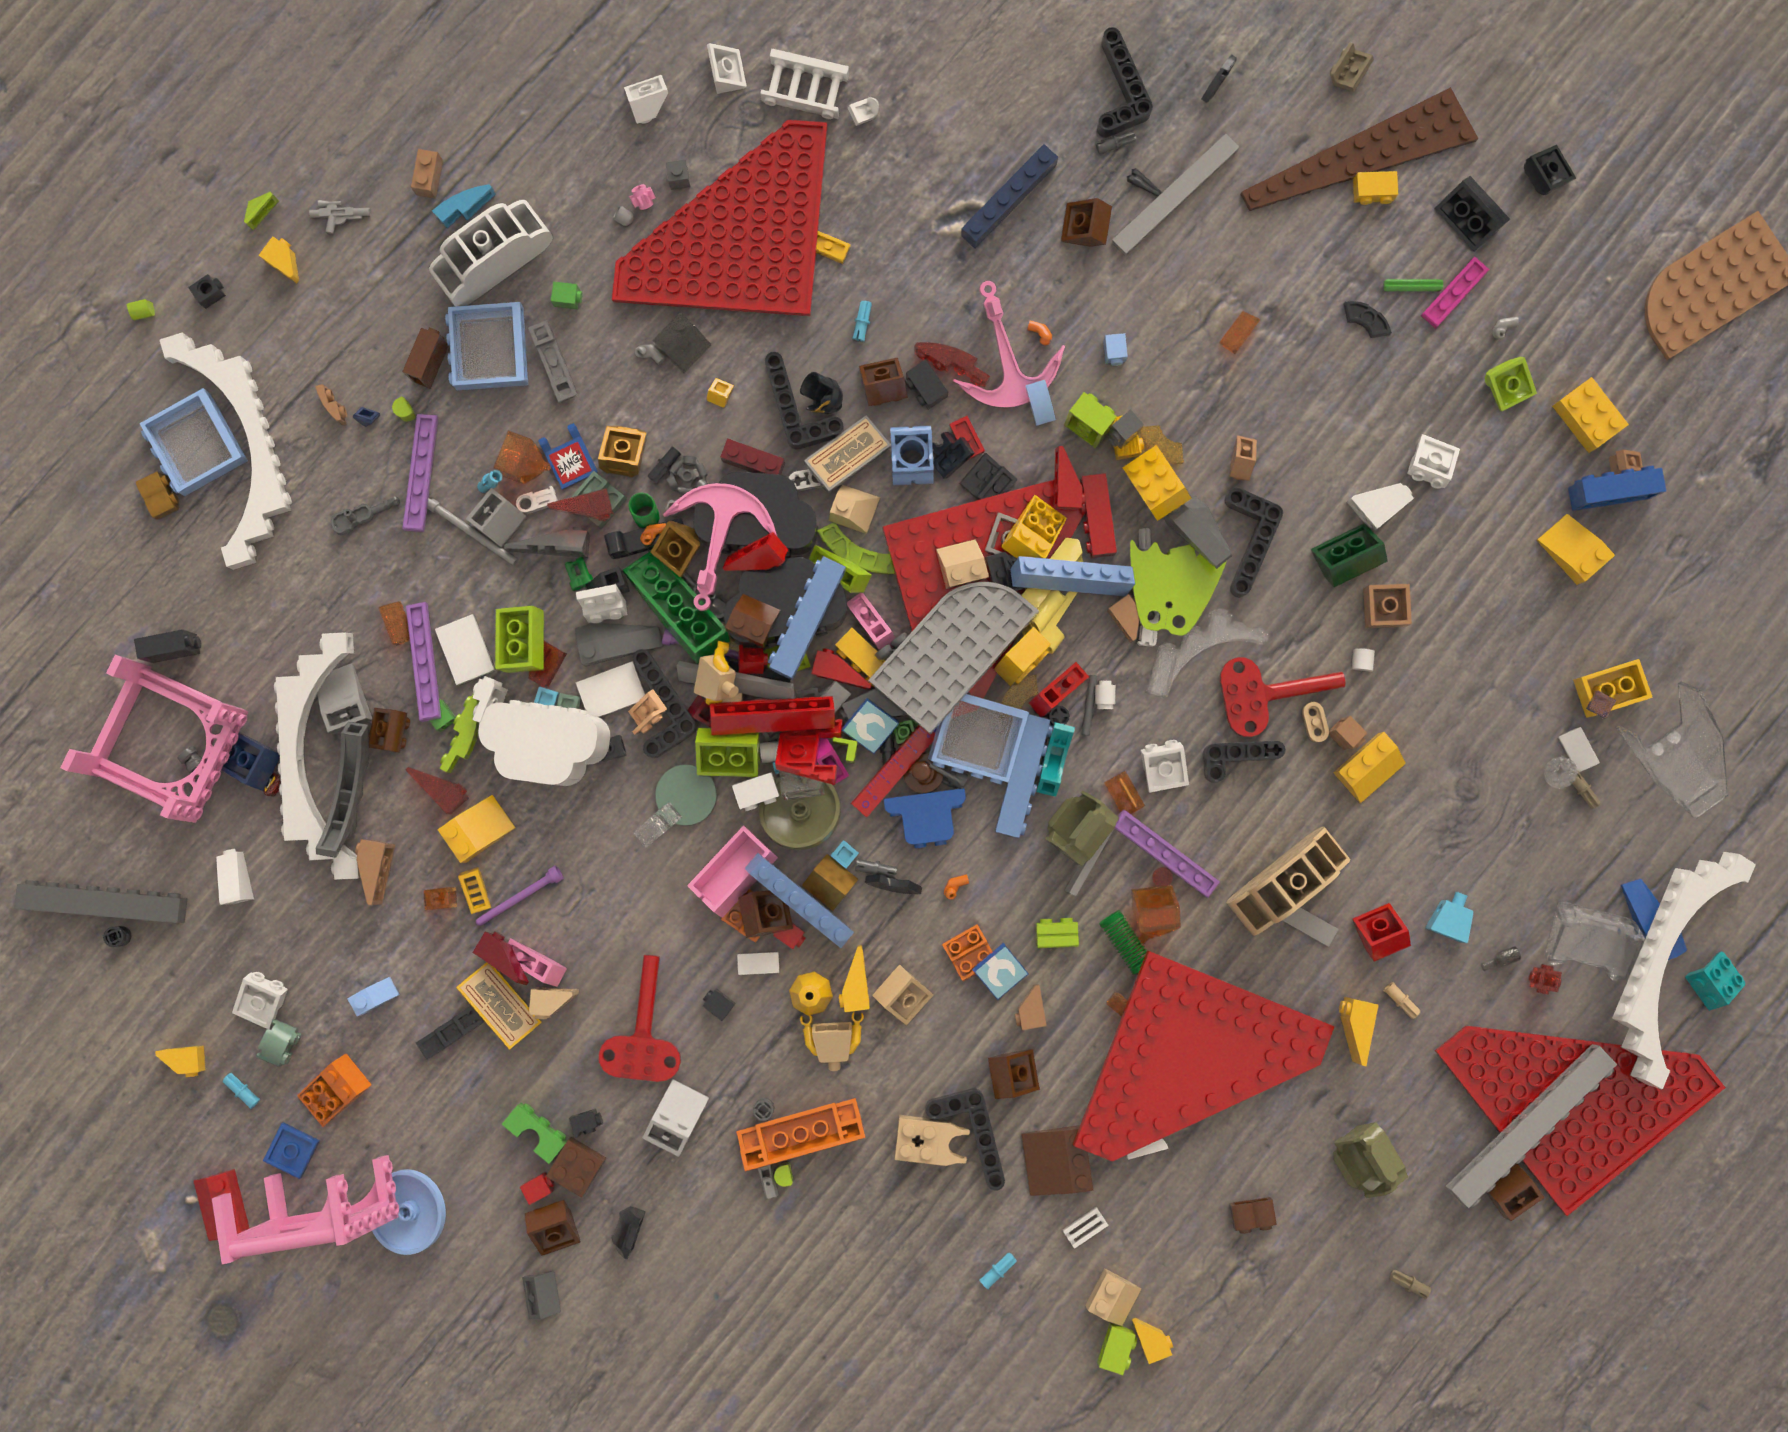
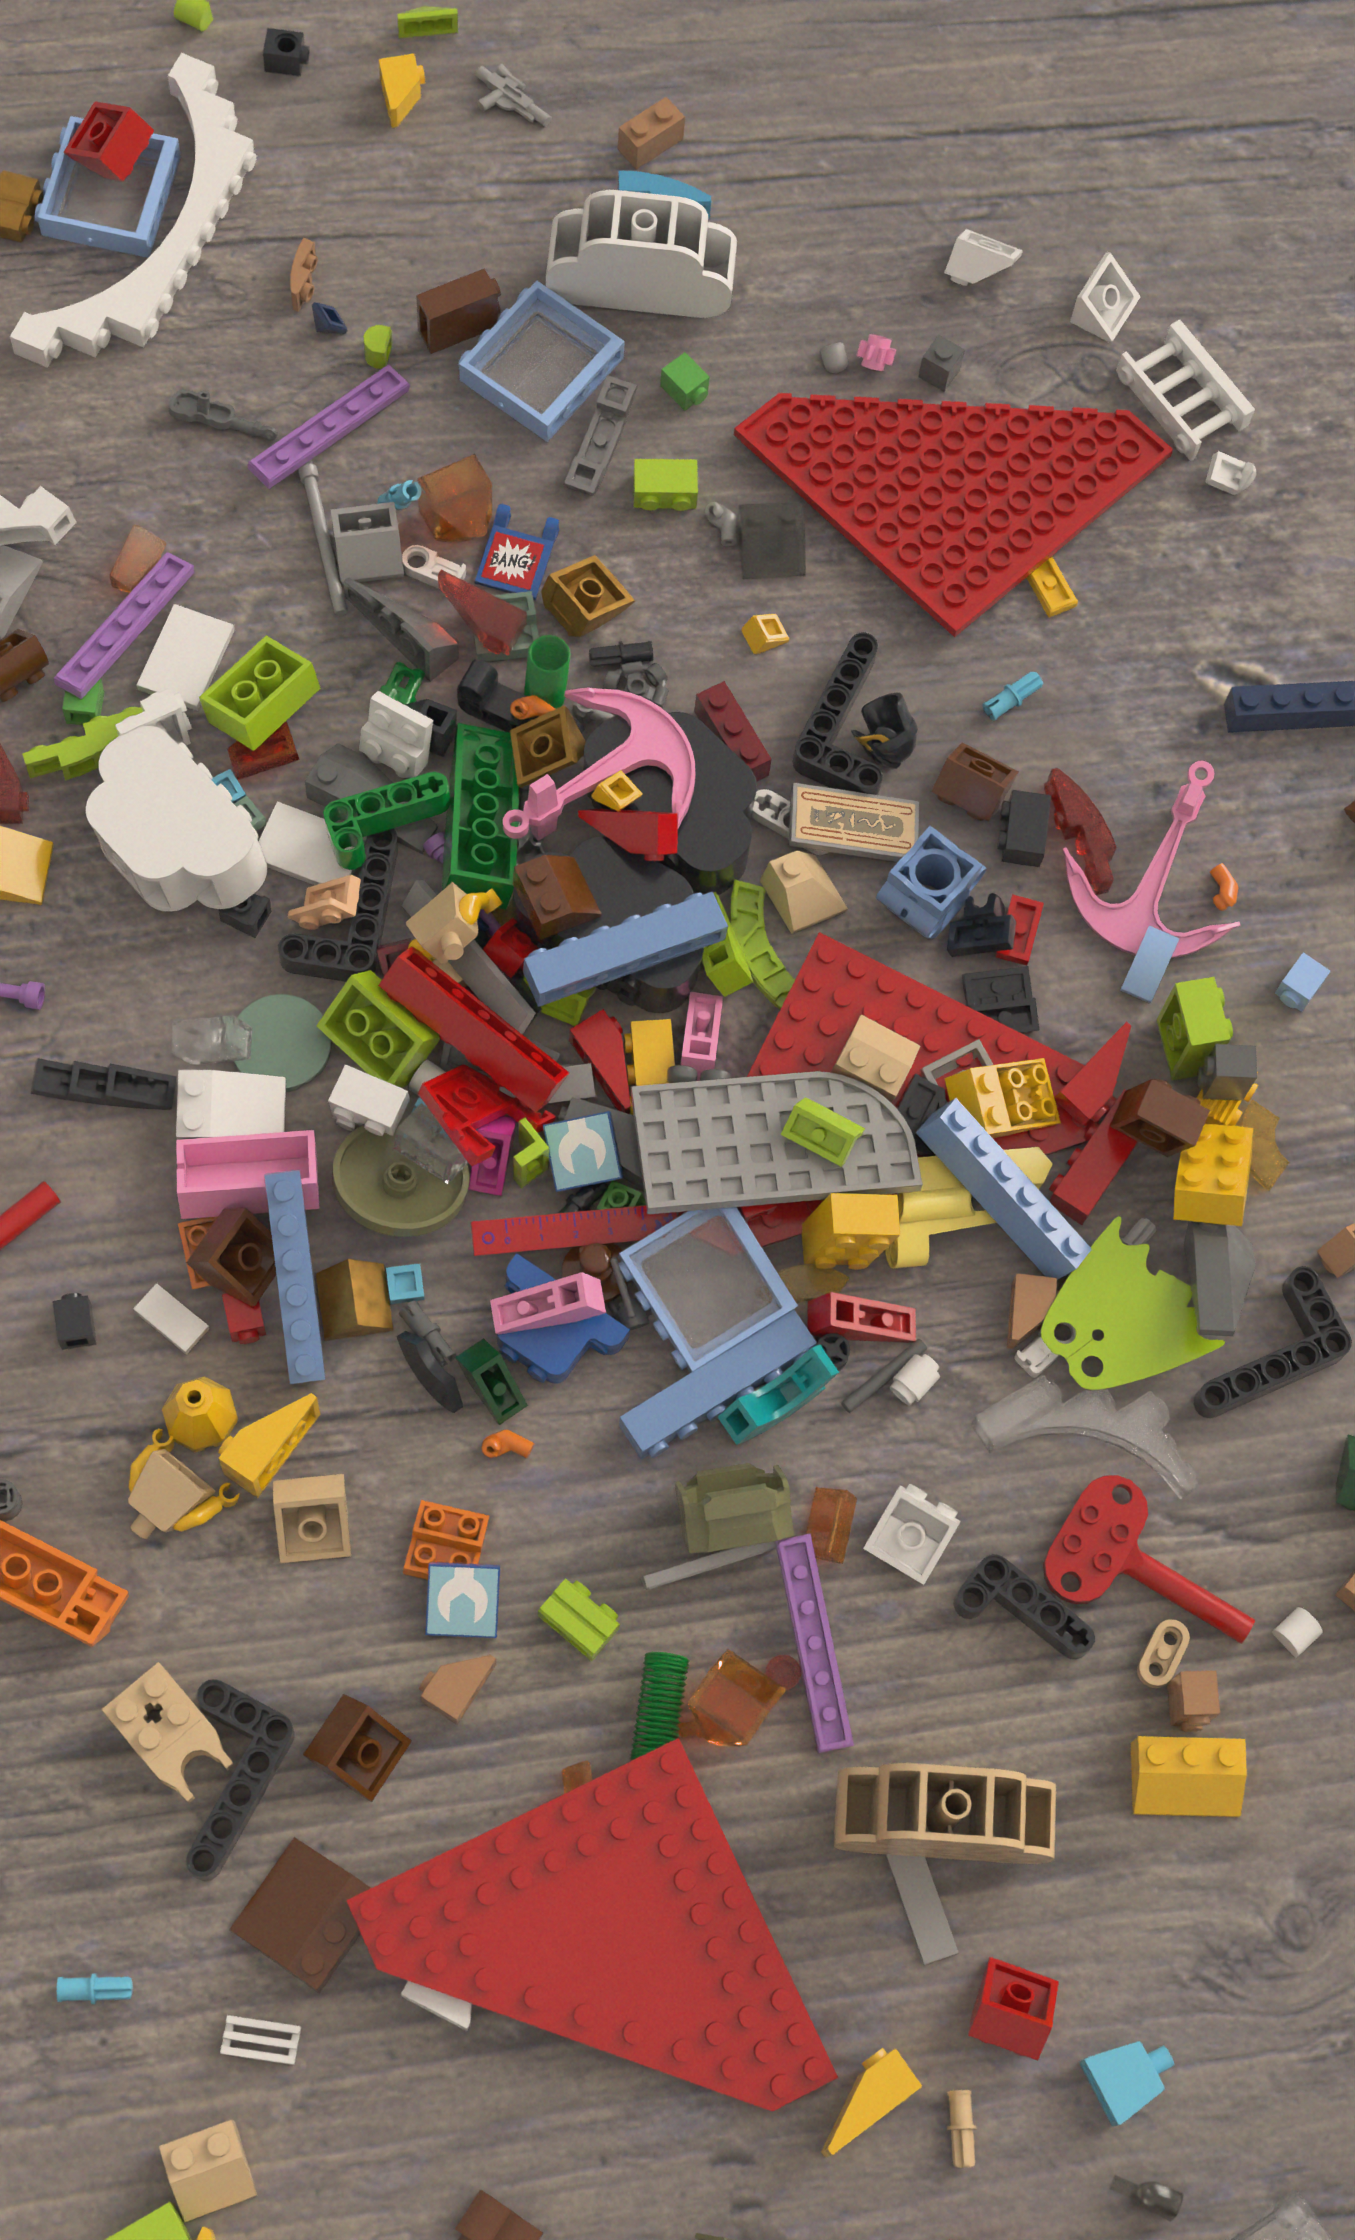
camera: 35 degrees right, 15 degrees down
none -> black slope [31,1058,177,1110]
none -> red slope [64,101,155,182]
none -> white slope [176,1070,286,1140]
none -> green beam [323,772,451,870]
none -> dark green slope [455,1338,528,1425]
none -> bright pink slope [490,1272,606,1334]
none -> yellow slope [591,770,642,812]
none -> lime brick [633,459,698,511]
none -> lime panel [781,1097,865,1167]
none -> reddish brown brick [1110,1079,1210,1157]

